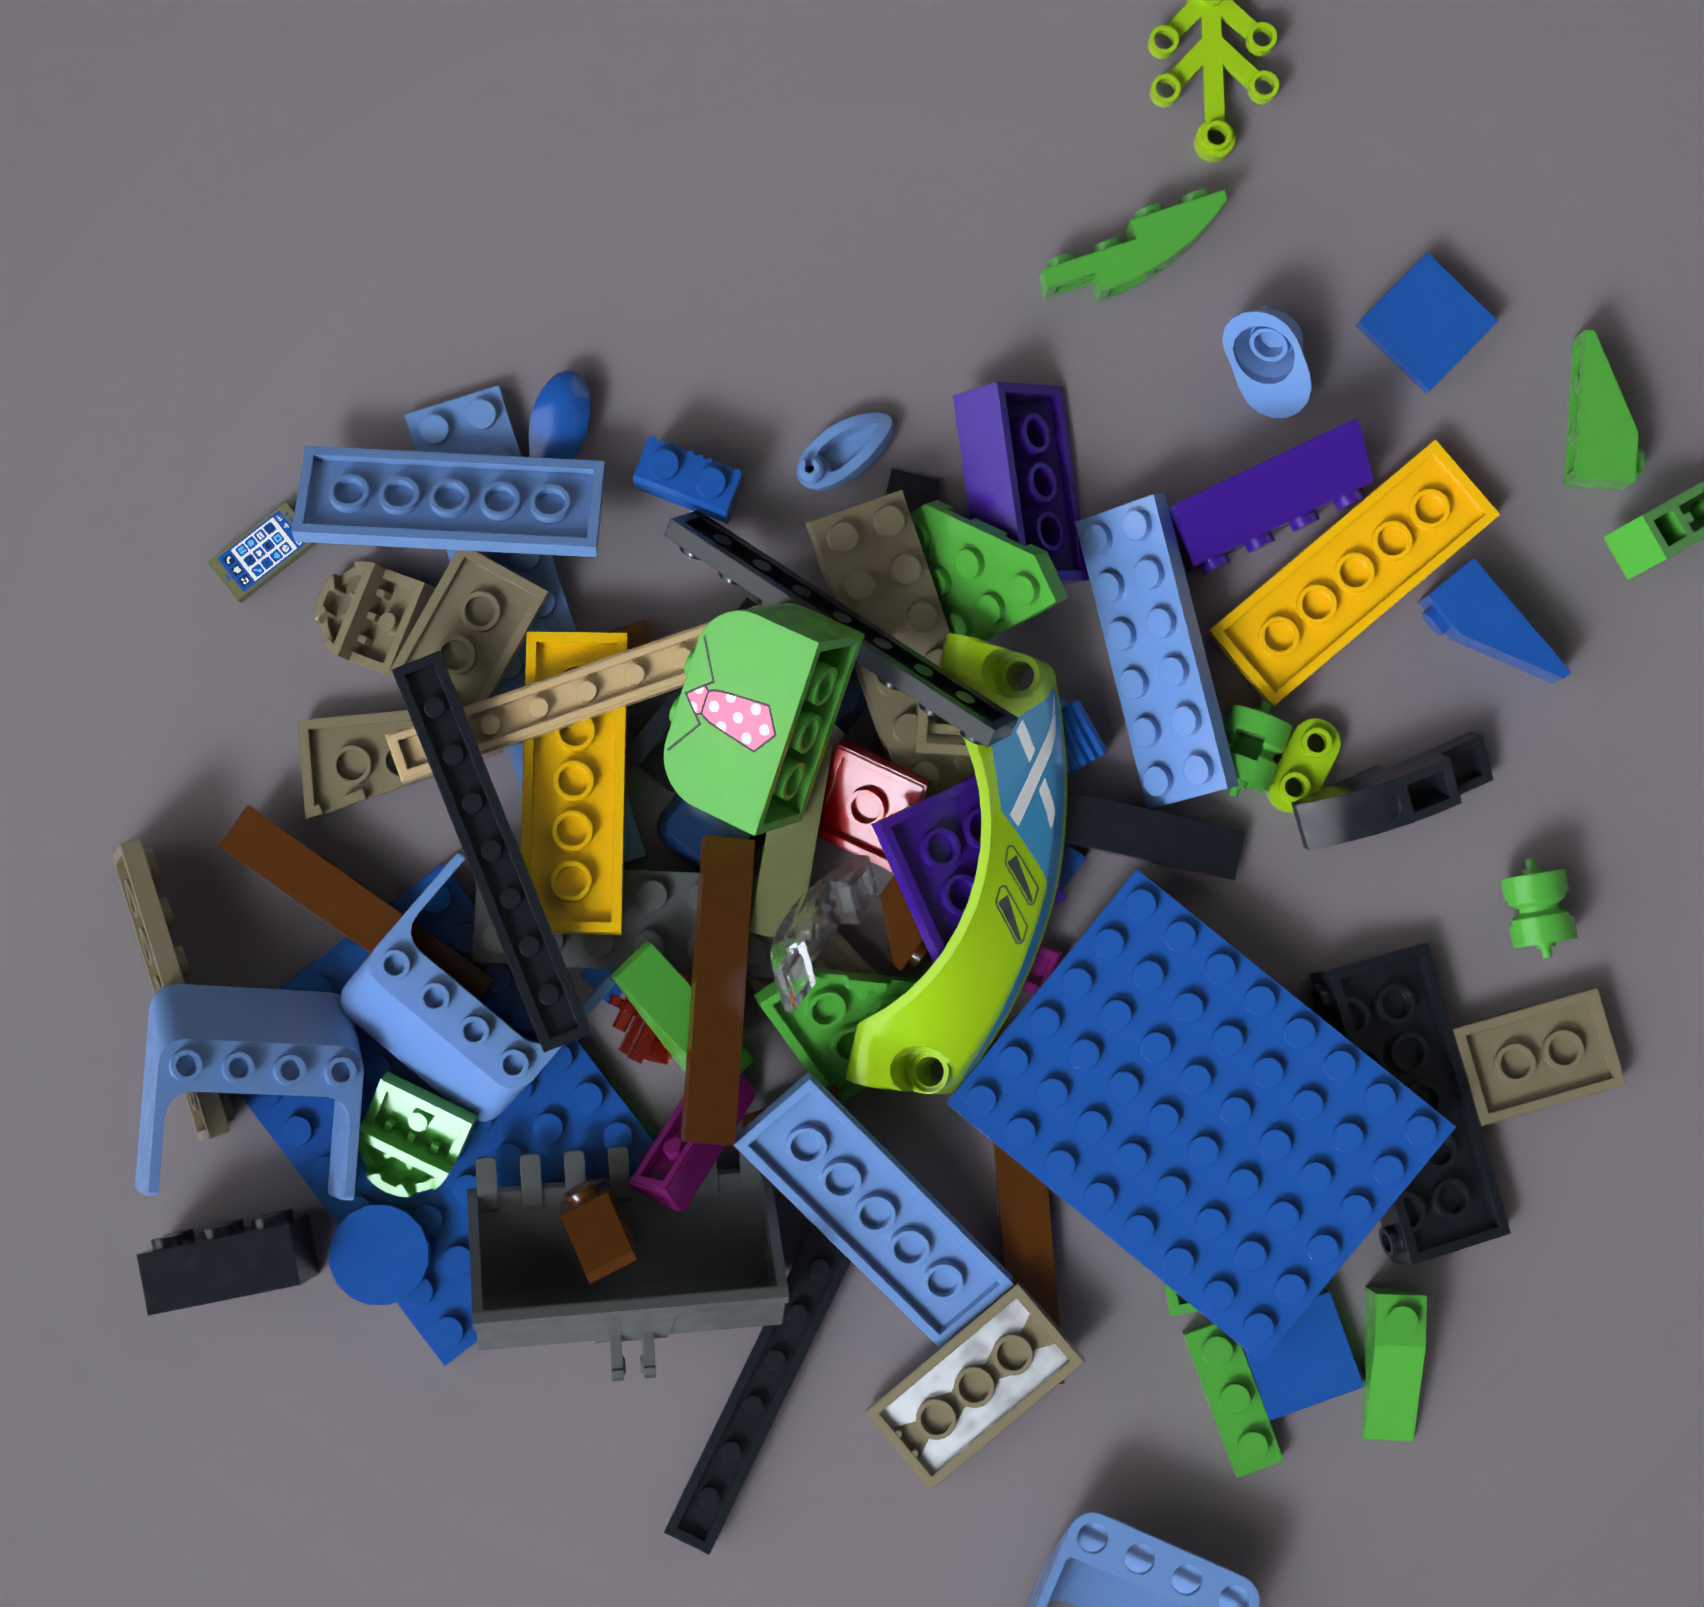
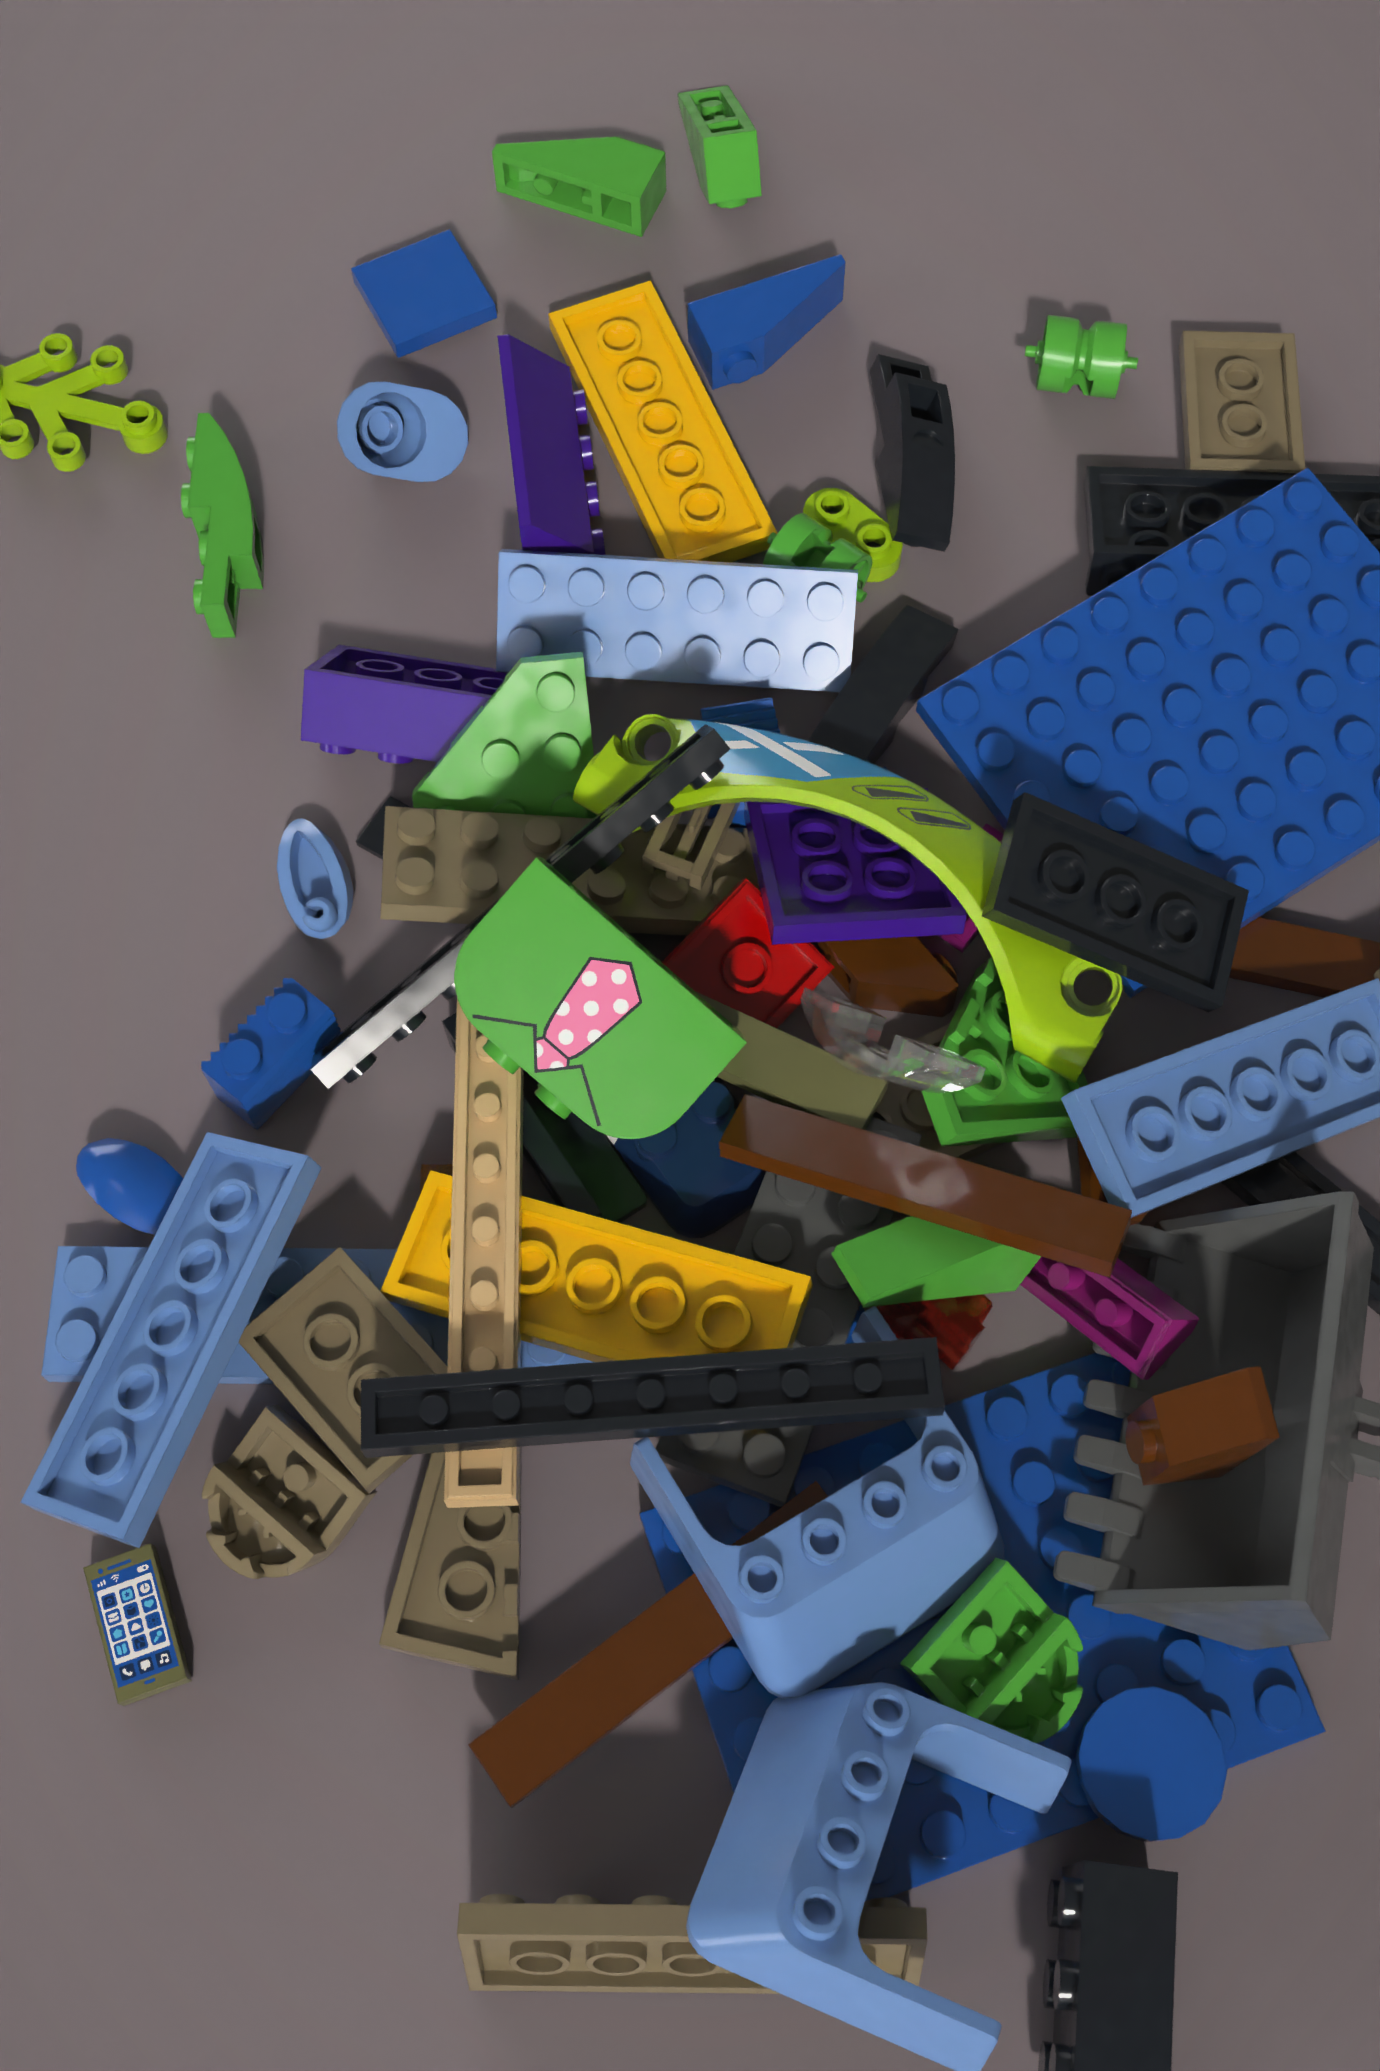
camera: 70 degrees left, 20 degrees down
none -> black plate [982,792,1249,1012]

